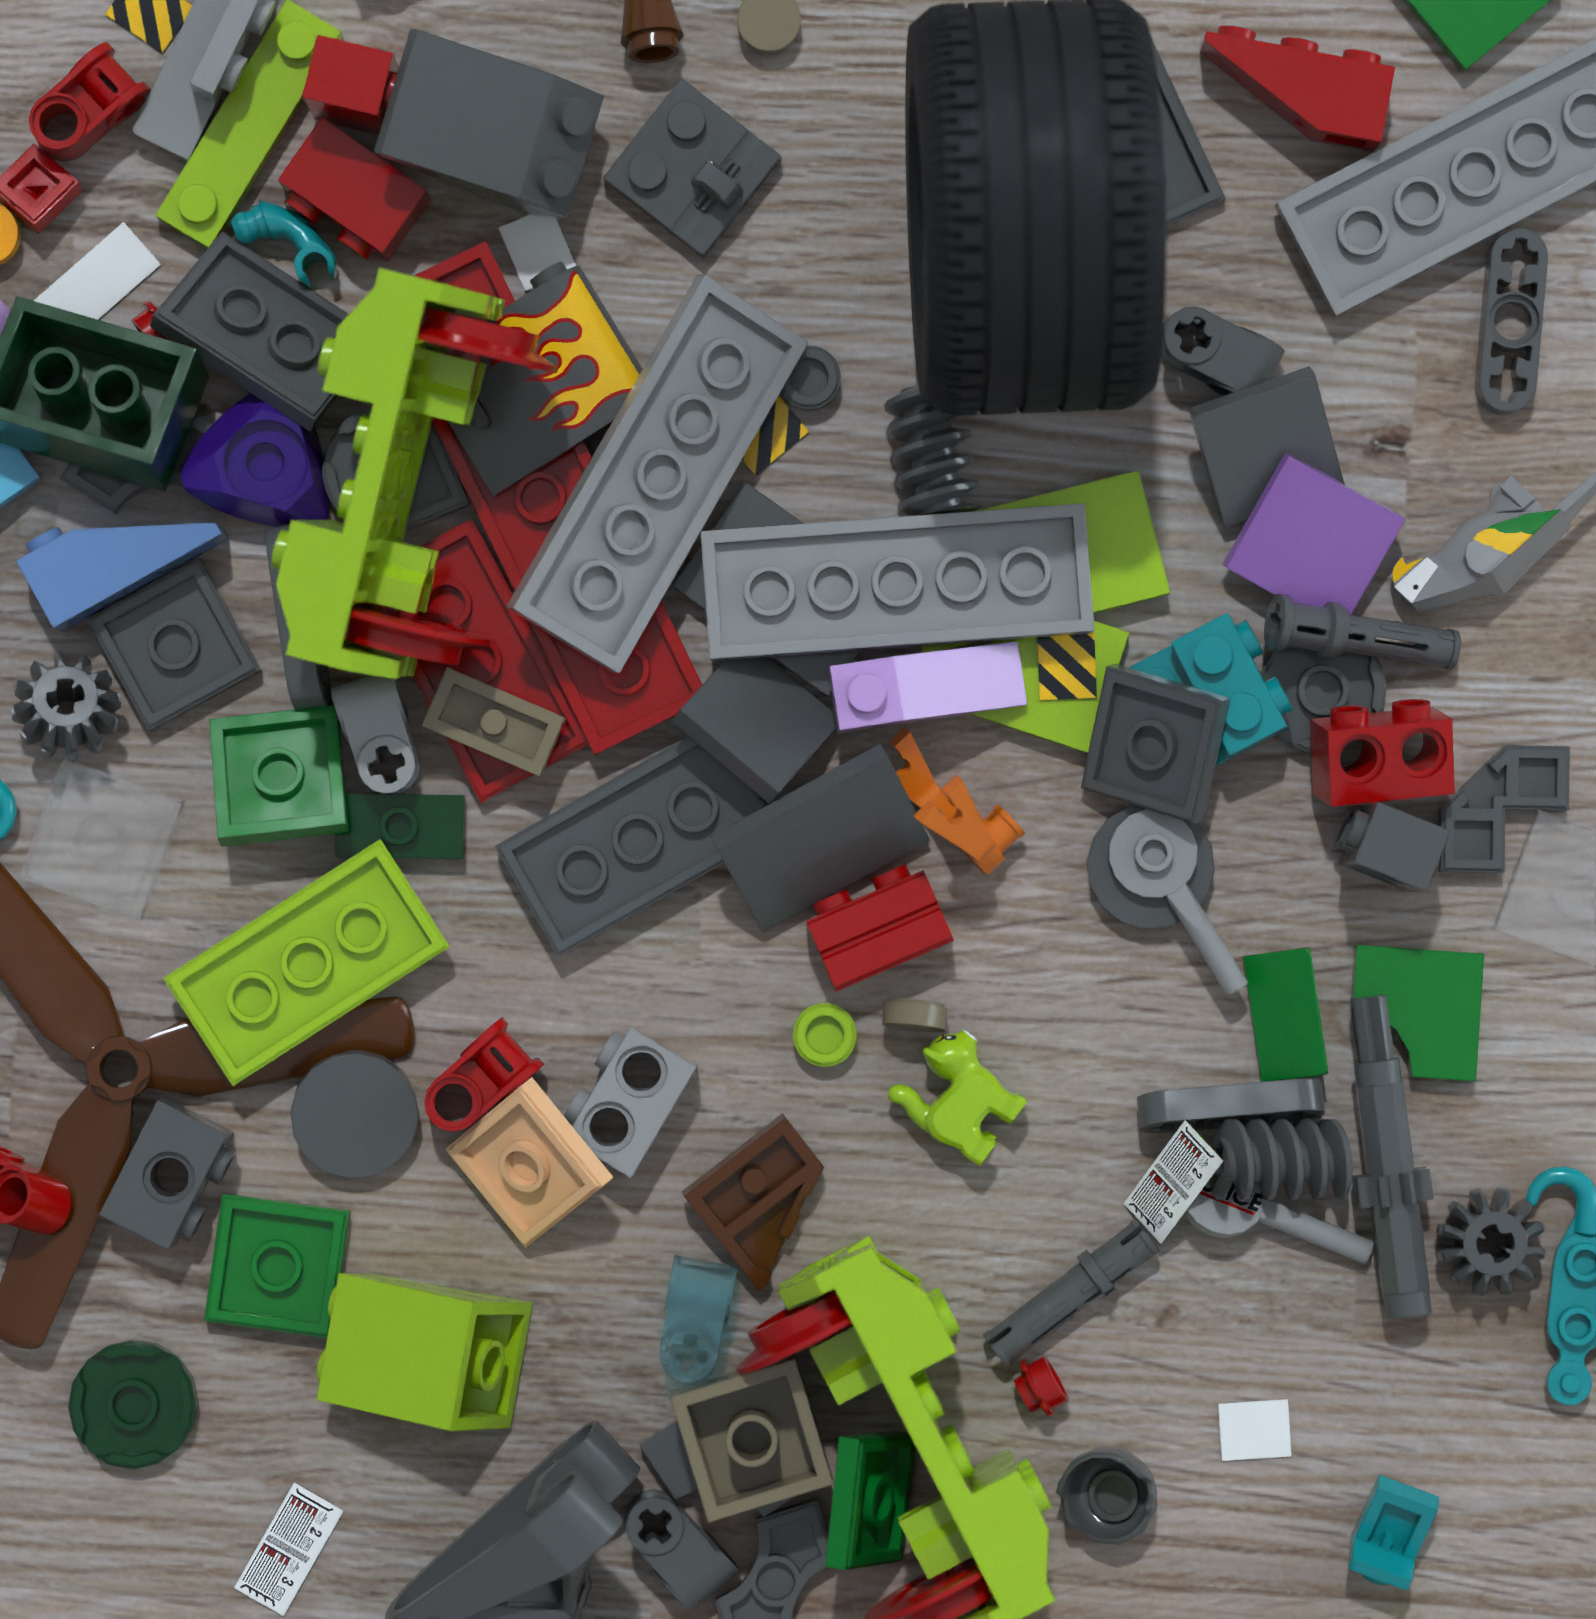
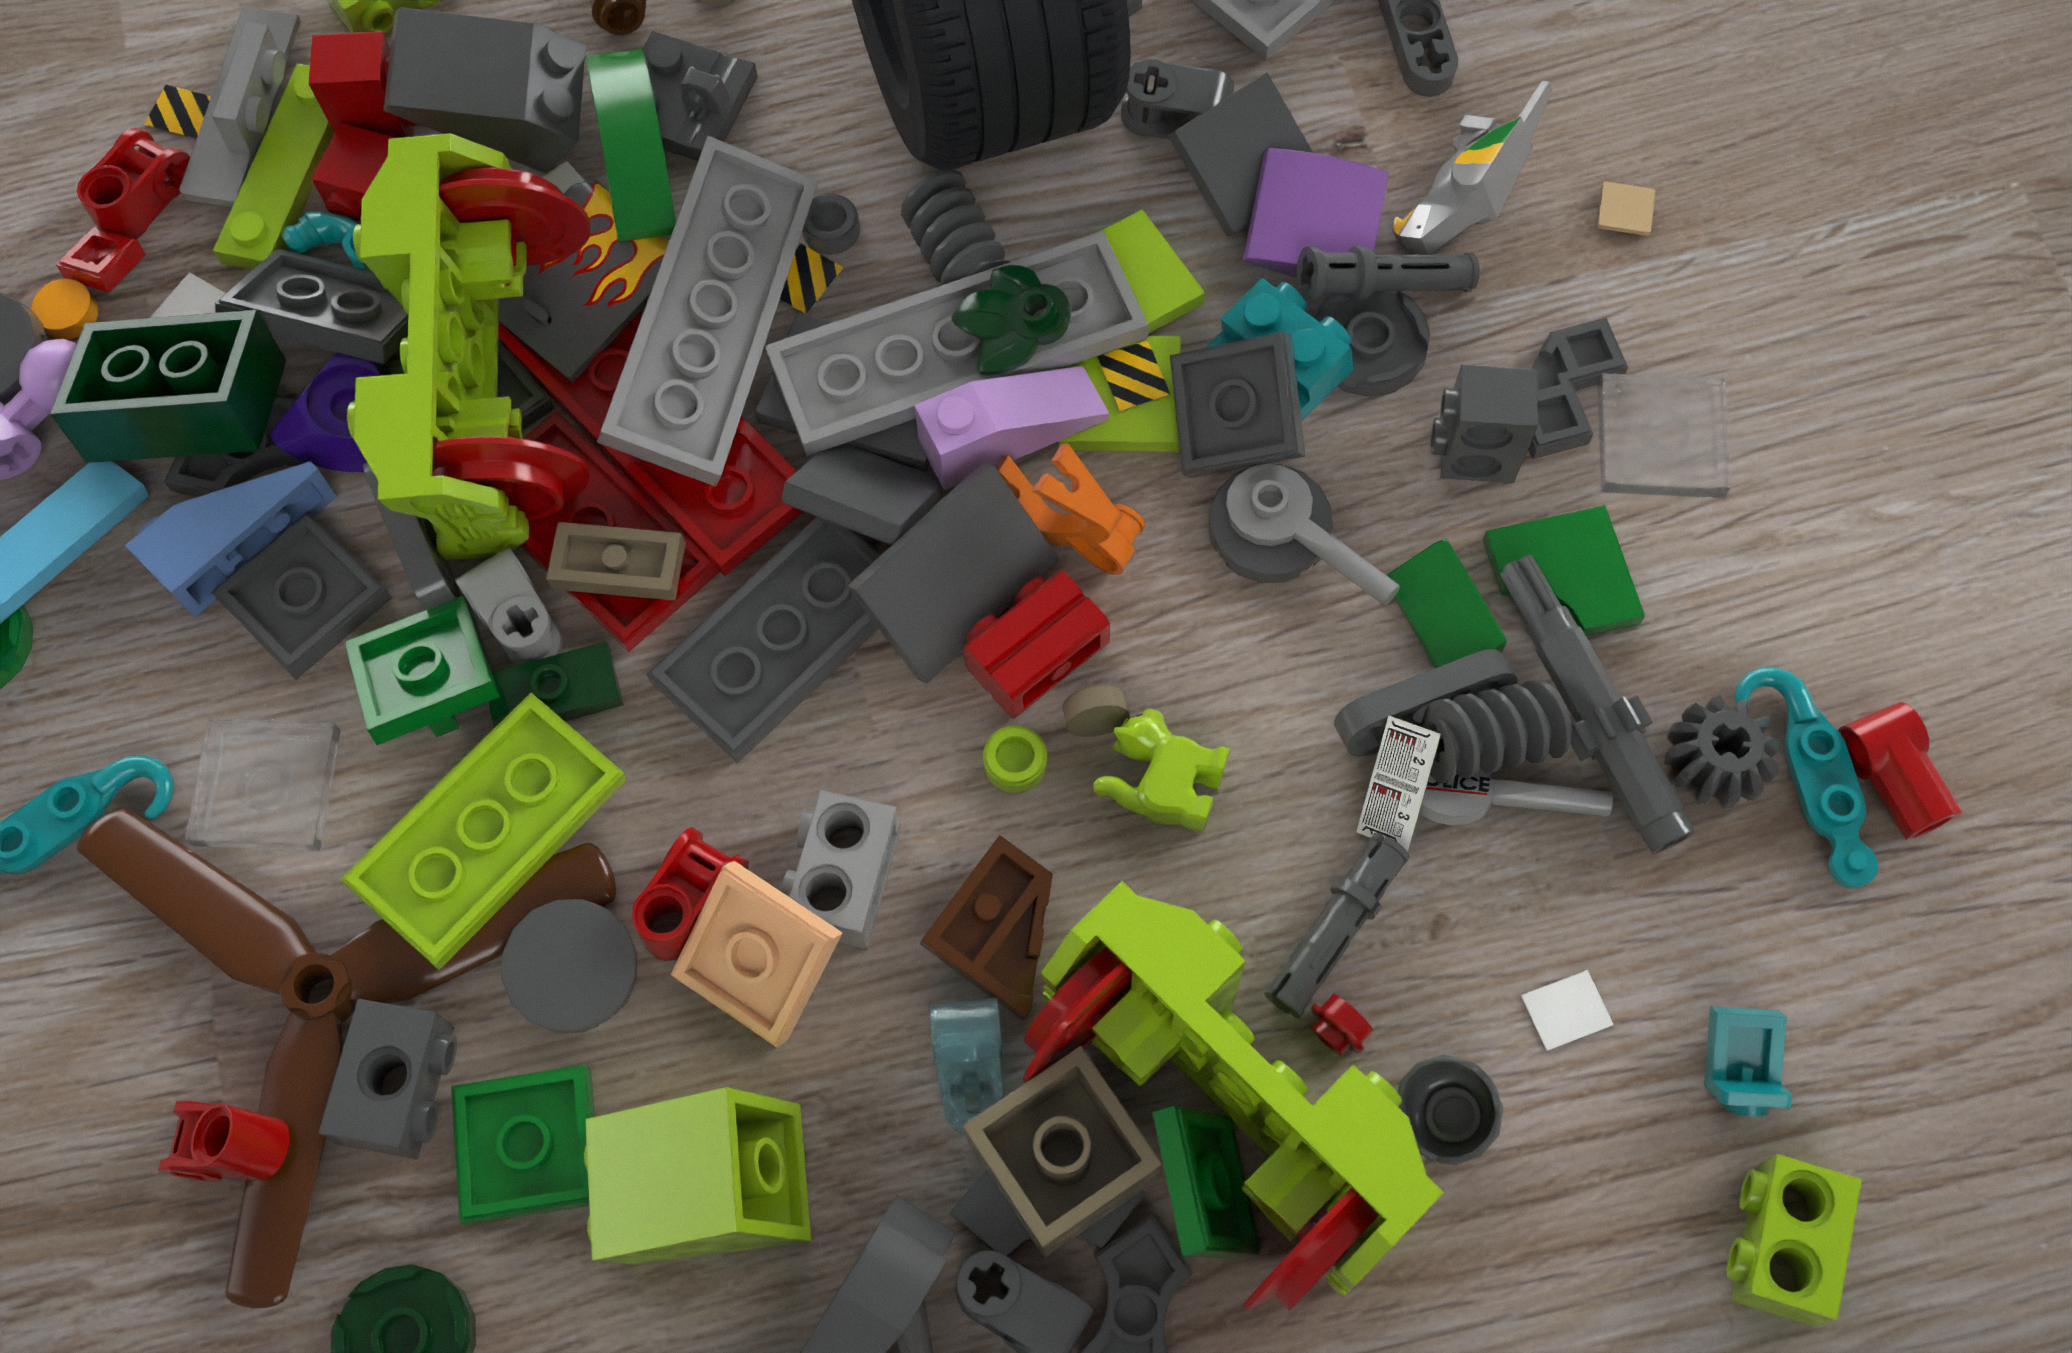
camera: 10 degrees left, 20 degrees down
dark grey gear [11,651,121,764] -> none
red brick [1310,699,1455,807] -> none
none -> green slope [585,49,676,242]
none -> dark green plate [951,265,1071,375]

